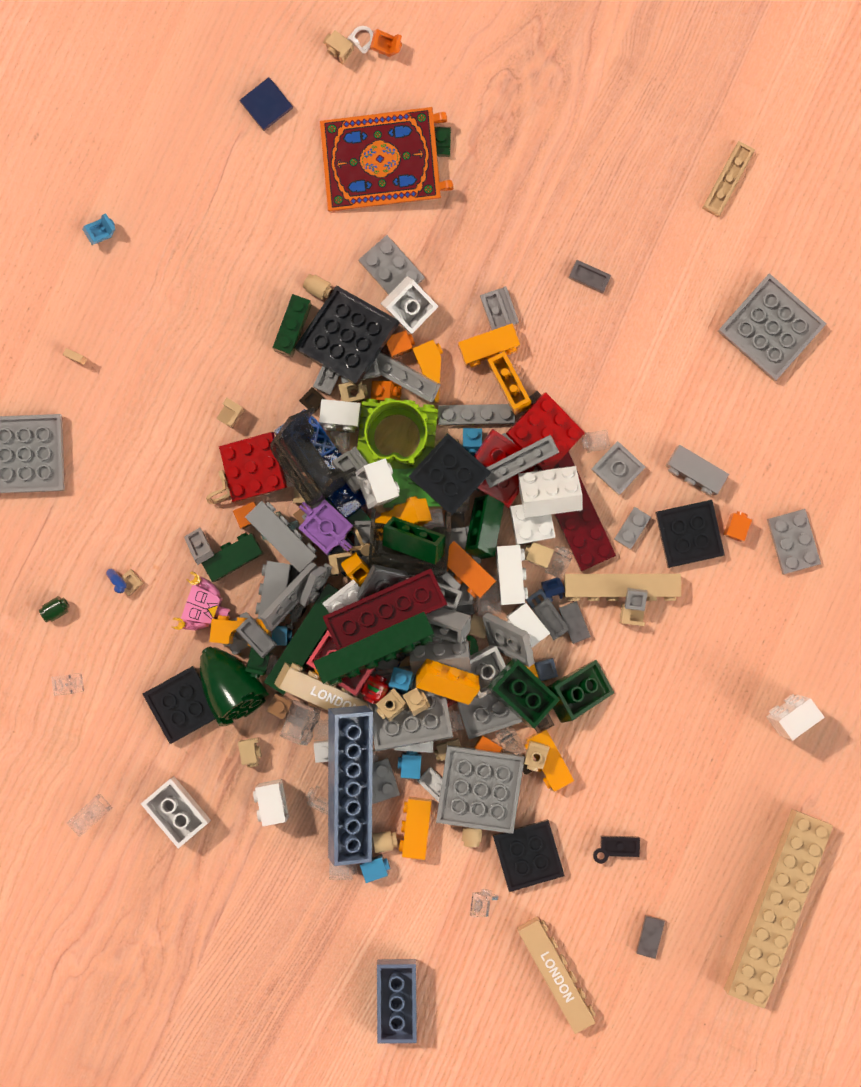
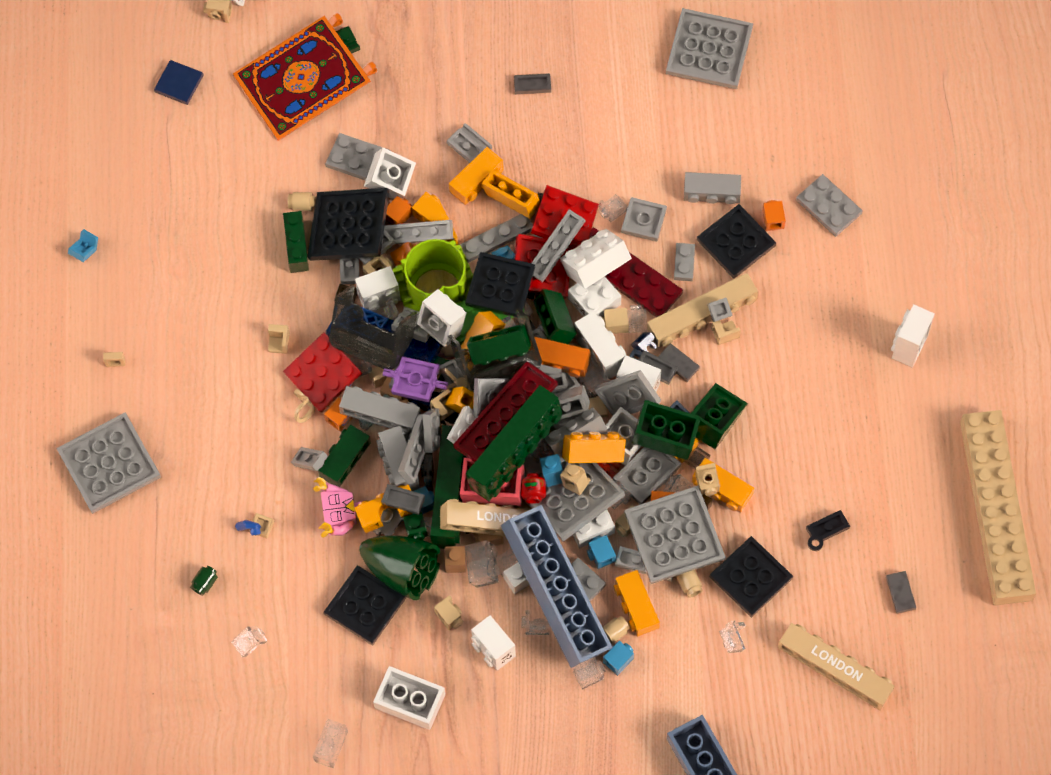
camera: 25 degrees left, 20 degrees down
tan brick [376,688,408,722] -> none

